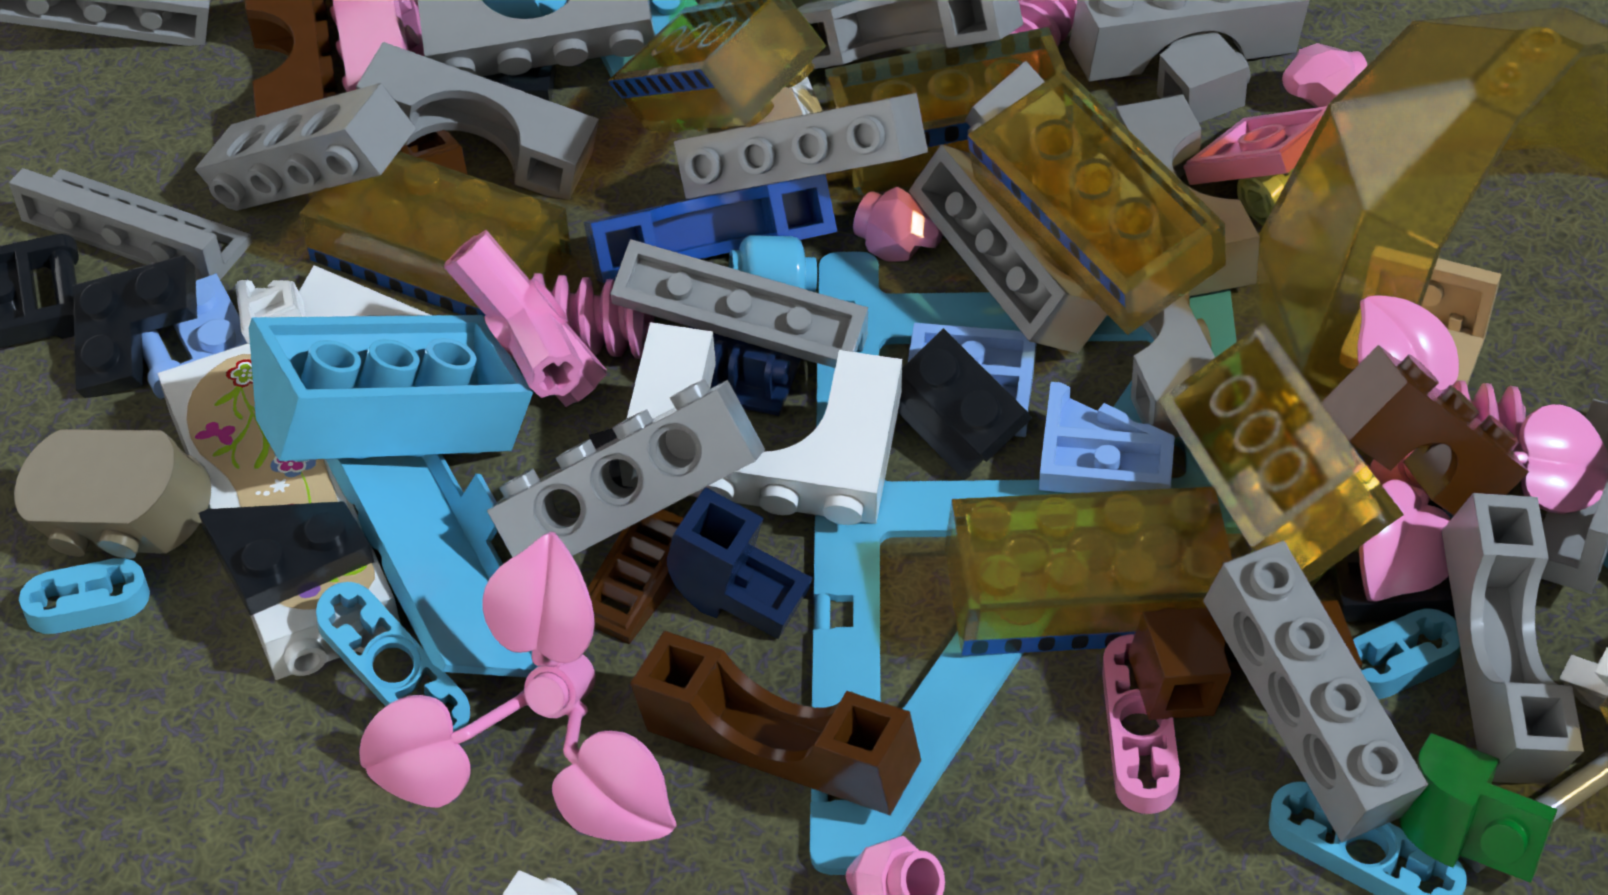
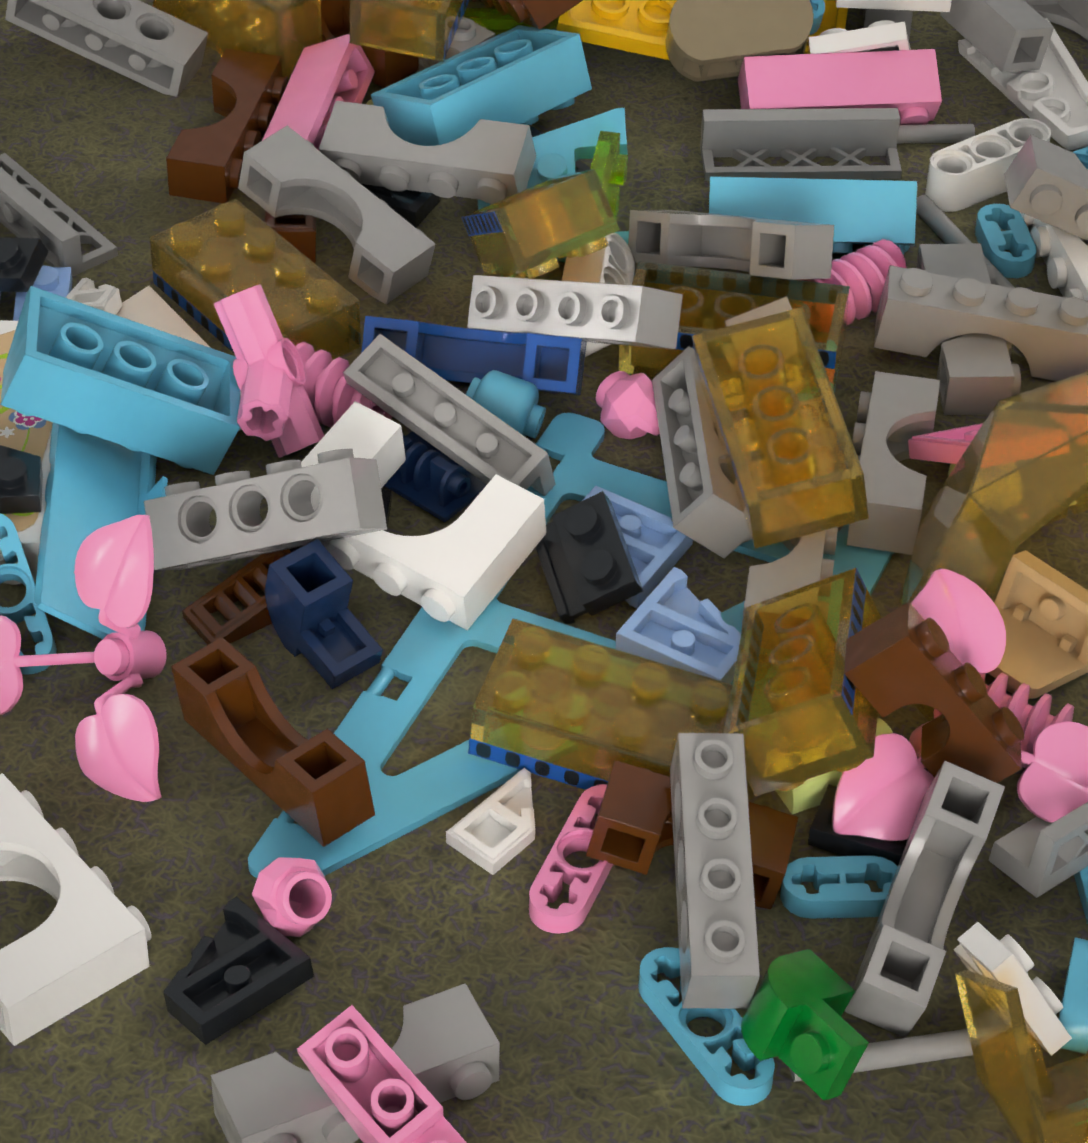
camera: 20 degrees right, 5 degrees down
light grey brick [195,83,416,211] -> none
none -> white tile [446,768,535,875]

